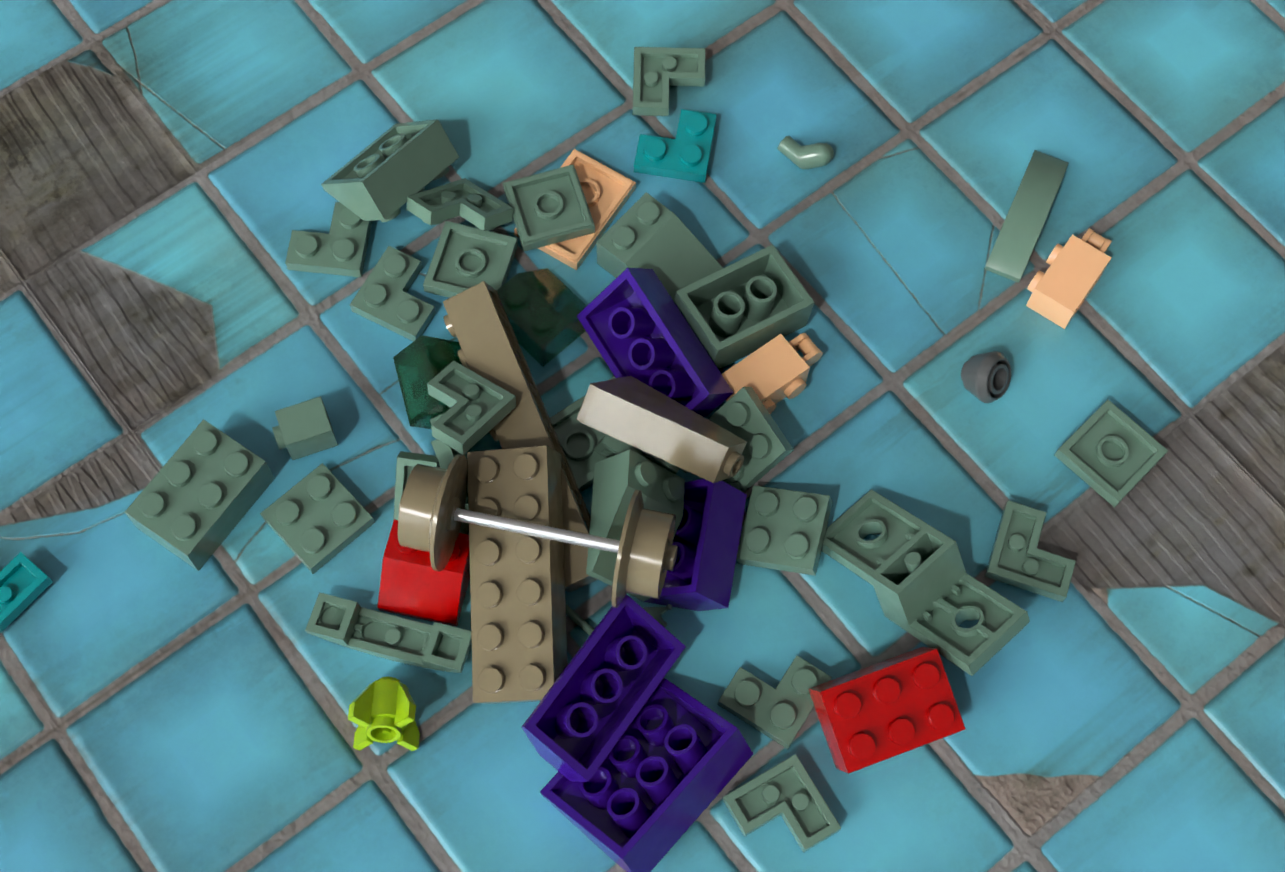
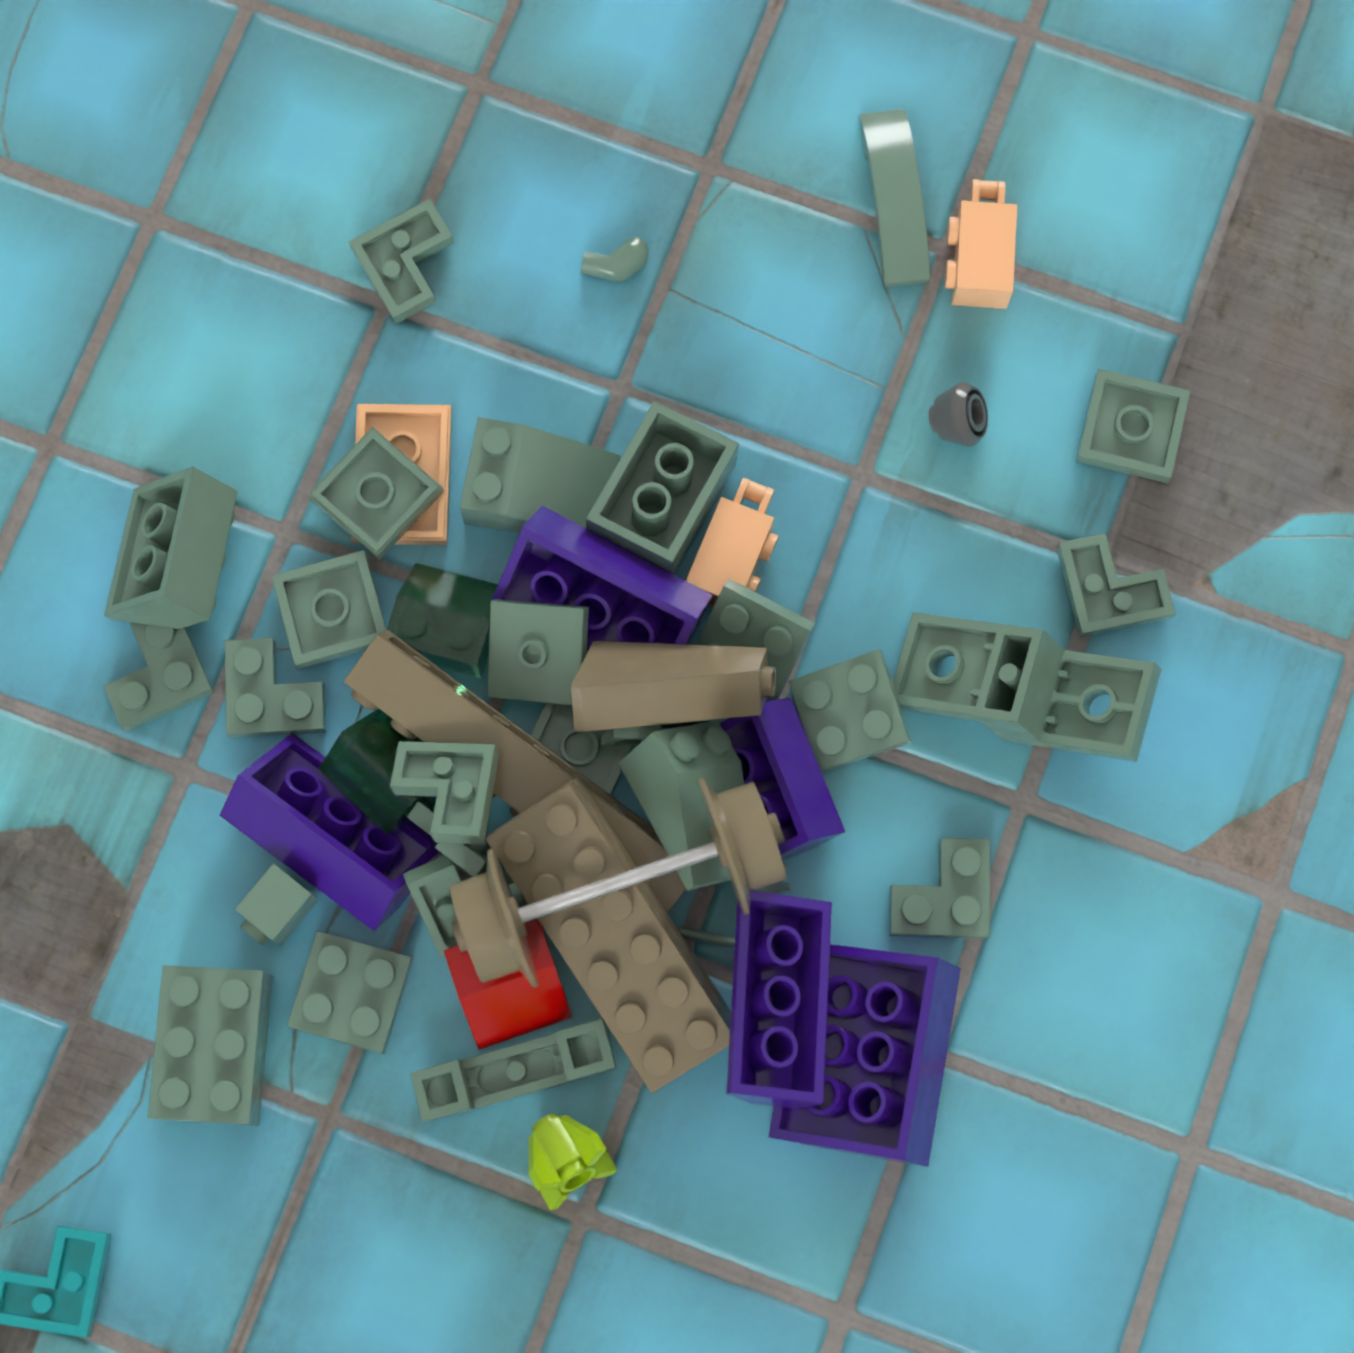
camera: 30 degrees left, 10 degrees up
sand green plate [407,178,514,231] -> none
teal plate [634,109,717,183] -> none
sand green plate [723,754,841,853] -> none
red brick [809,647,965,774] -> none
none -> dark purple slope [219,733,441,931]
none -> sand green plate [487,599,589,705]

